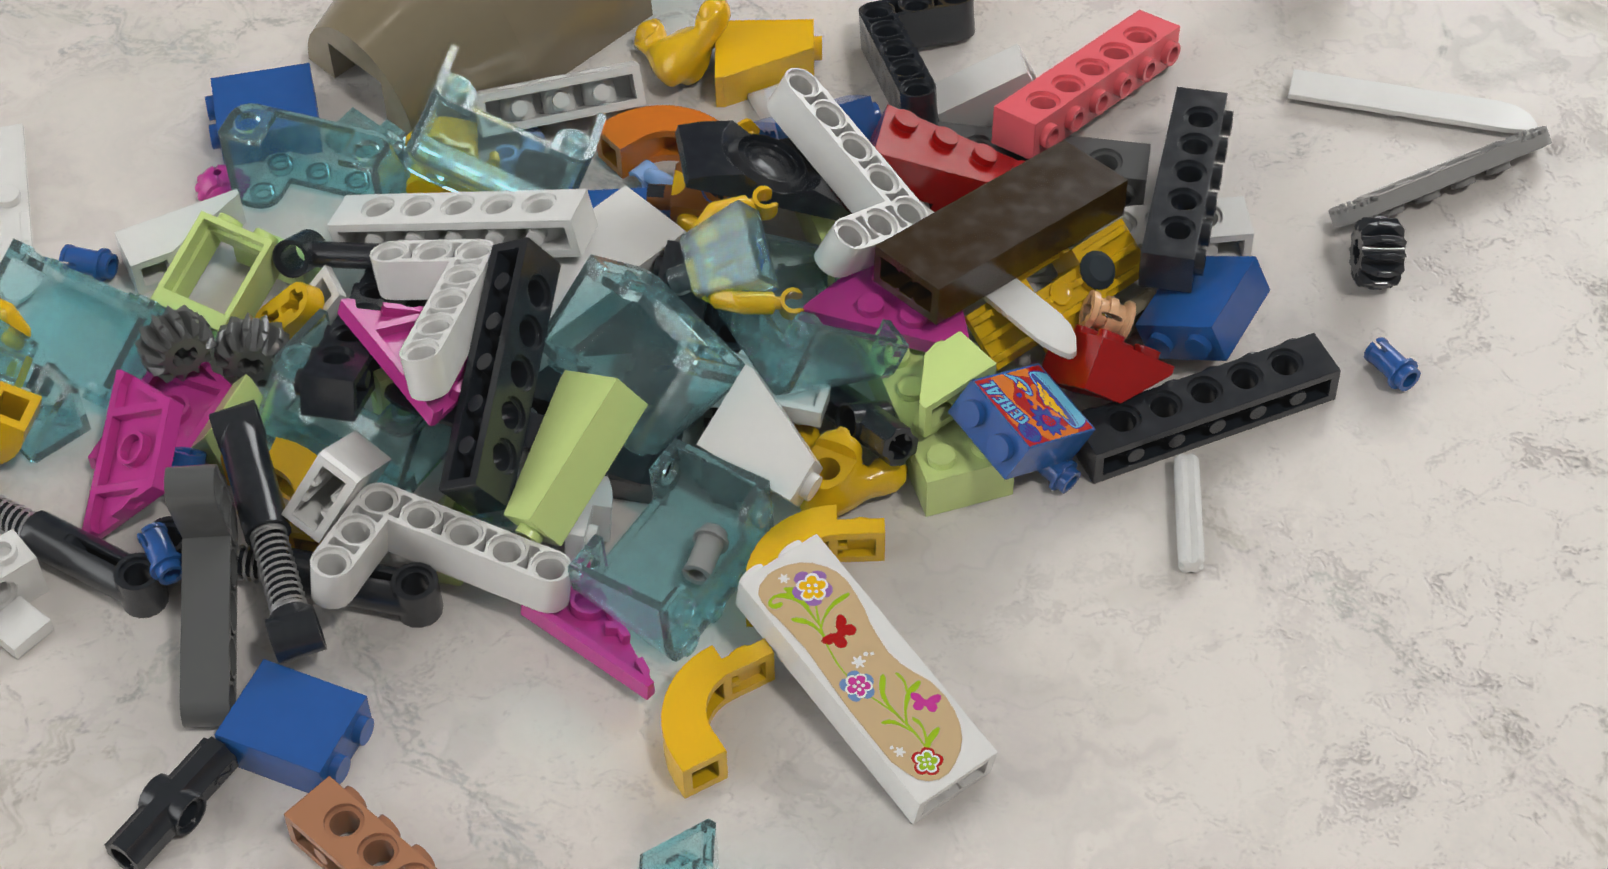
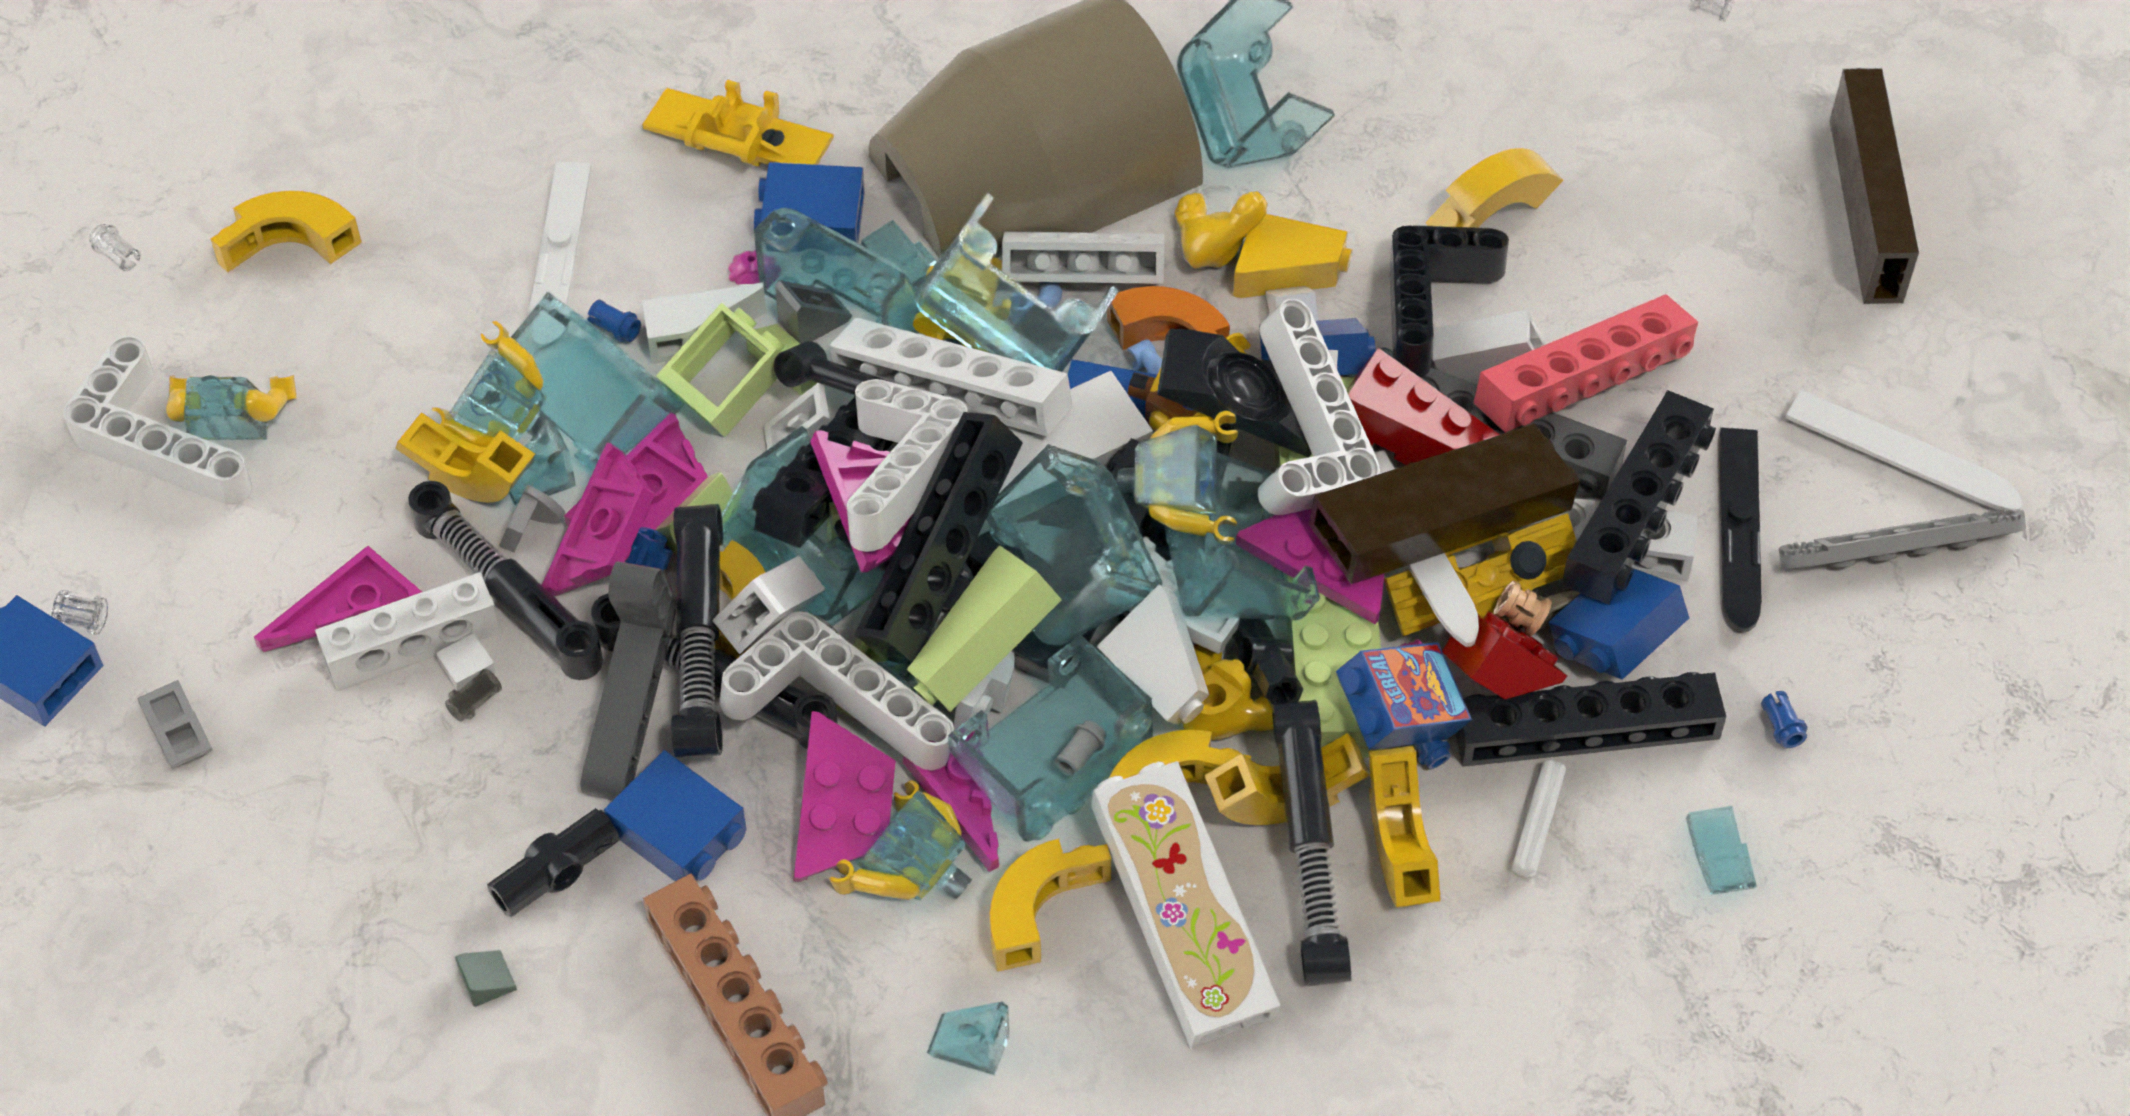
camera: 15 degrees right, 5 degrees up
dark grey gear [135,305,217,383] -> none
blue pin [137,522,182,585] -> none
dark grey gear [214,313,291,386] -> none
yellow beam [255,282,324,341] -> none
yellowish green slope [918,331,997,438] -> none
black gear [1349,215,1407,290] -> none
none -> clear smoke pin [445,669,502,722]
none -> light grey tile [499,485,565,553]
none -> yellow piece [642,80,834,167]
none -> dark grey slope [775,280,853,344]
none -> dark pink wing [793,711,896,882]
none -> clear light blue torso [829,780,972,900]
none -> yellow arch [1205,733,1370,825]
none -> black piece [1272,700,1352,986]
none -> yellow arch [1368,746,1441,907]
none -> clear light blue slope [1686,806,1757,895]
none -> black piece [1720,427,1762,632]

